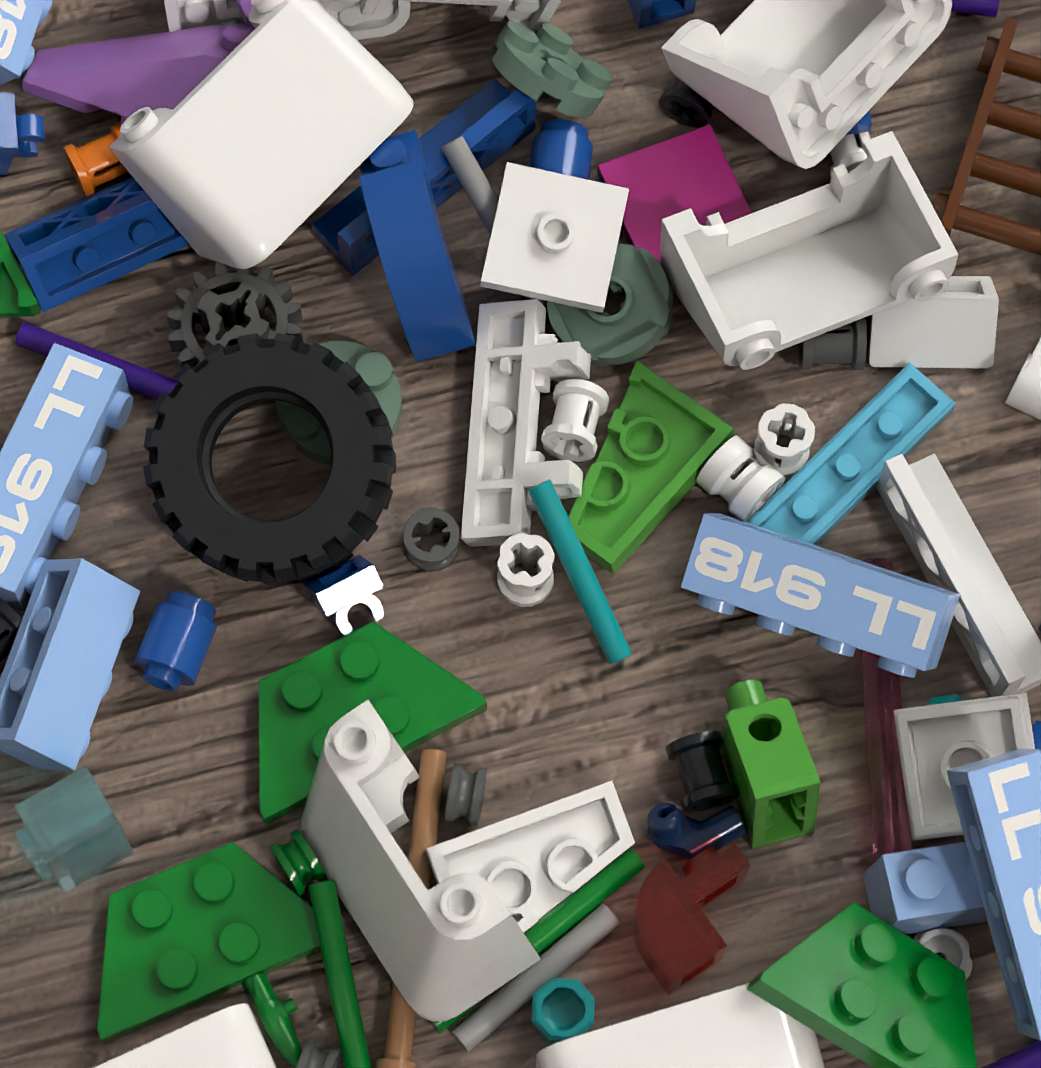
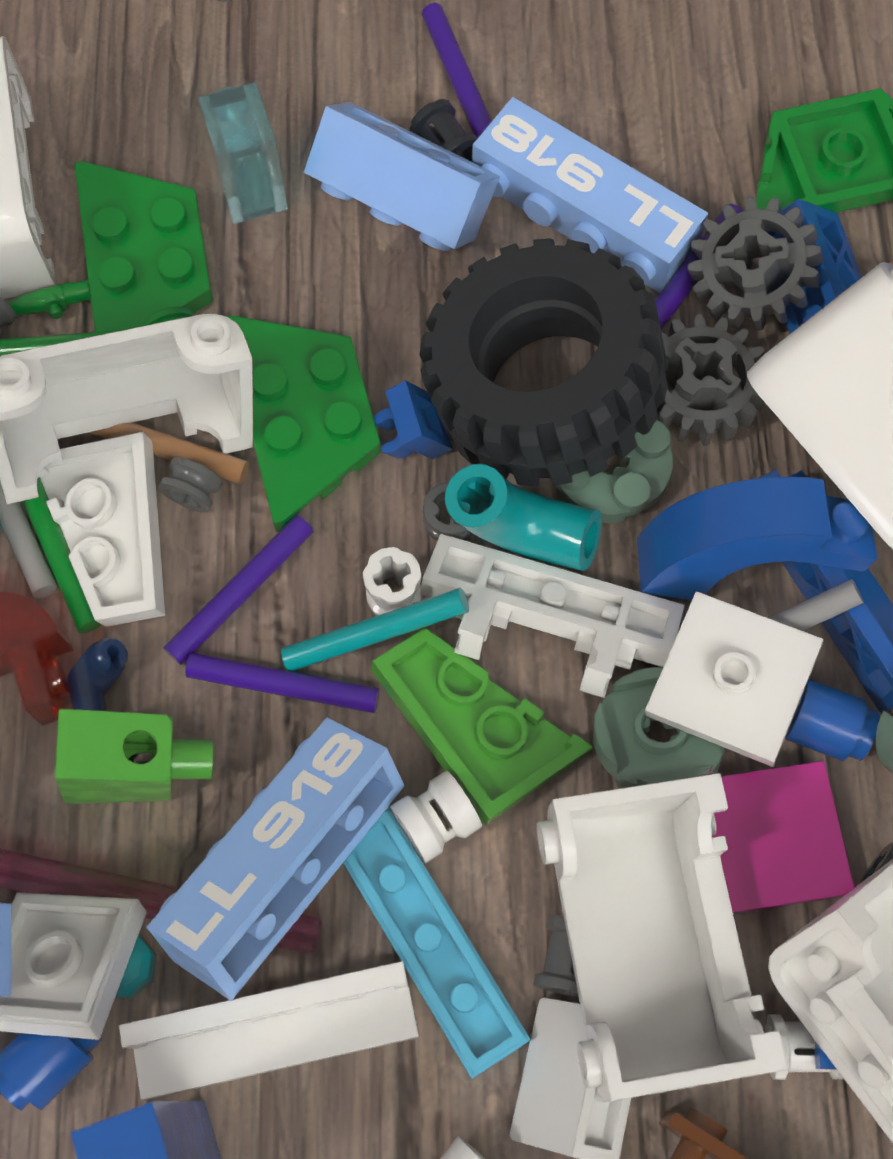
camera: 105 degrees right, 0 degrees up
blue brick [134,591,217,692] -> none
white bush [541,379,609,462] -> none
black bush [666,731,739,813] -> none
white bush [753,403,815,478] -> none
none -> dark purple bar [163,515,314,665]
none -> dark purple bar [185,652,380,713]
none -> teal cylinder [445,464,602,571]
none -> dark grey gear [688,196,823,331]

